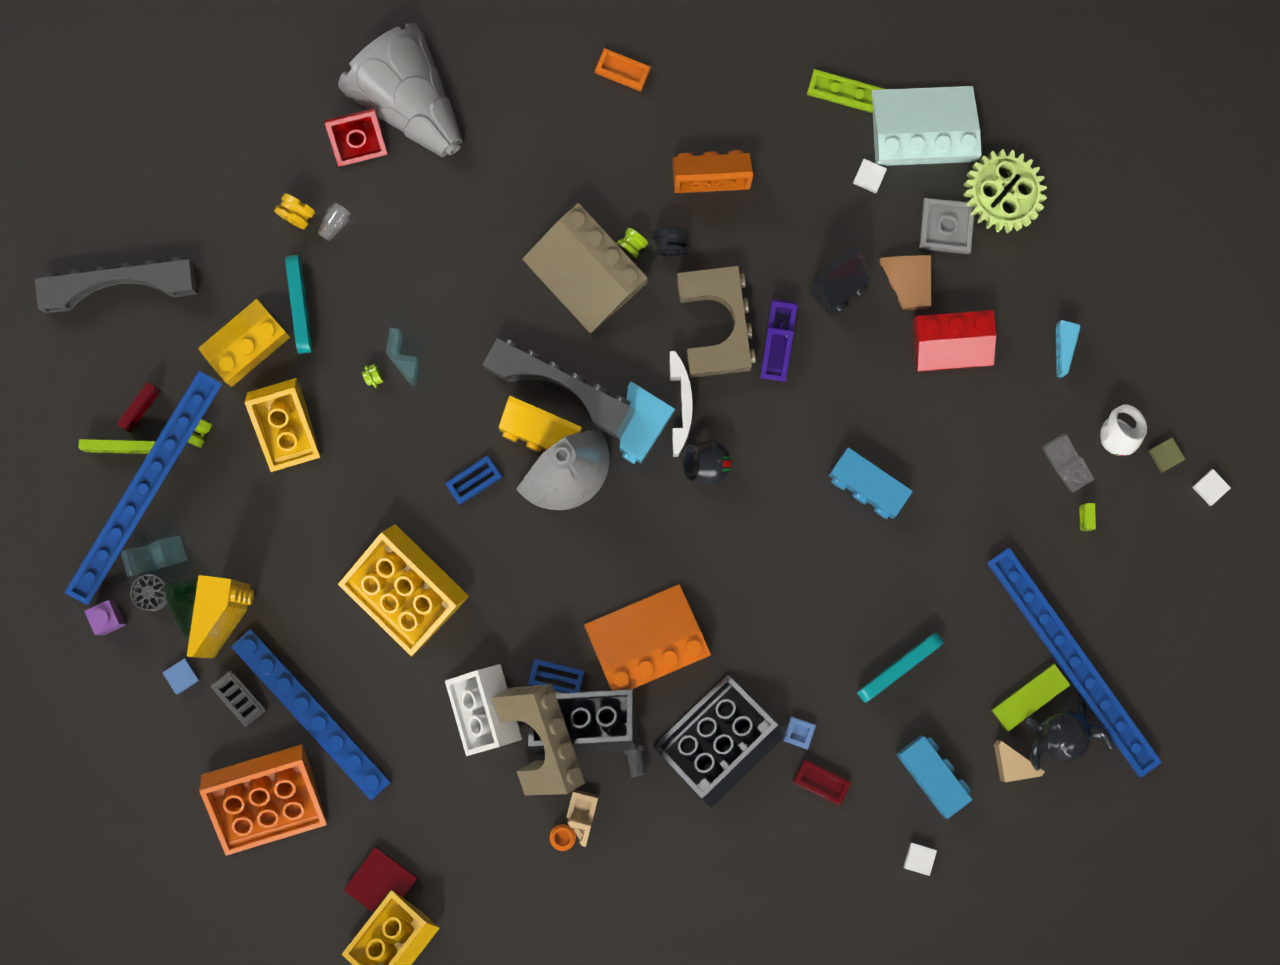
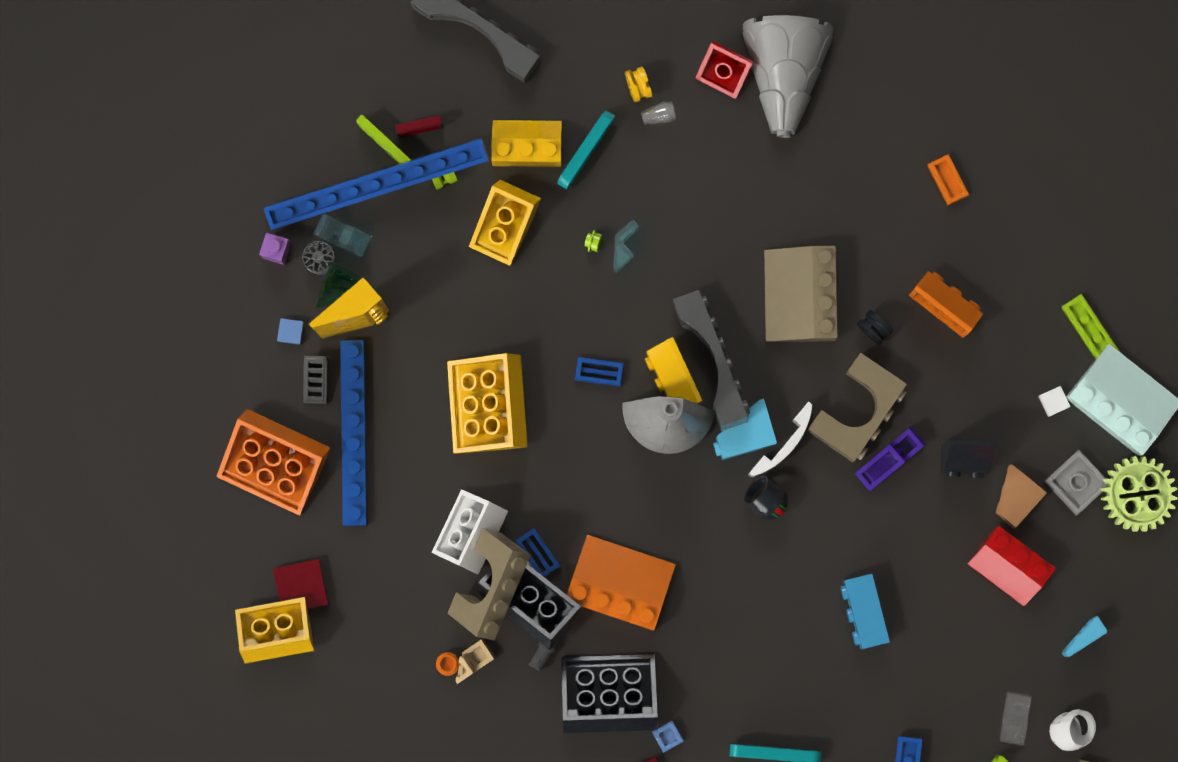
camera: 50 degrees right, 0 degrees up
lime wheel [616,228,648,260] -> none

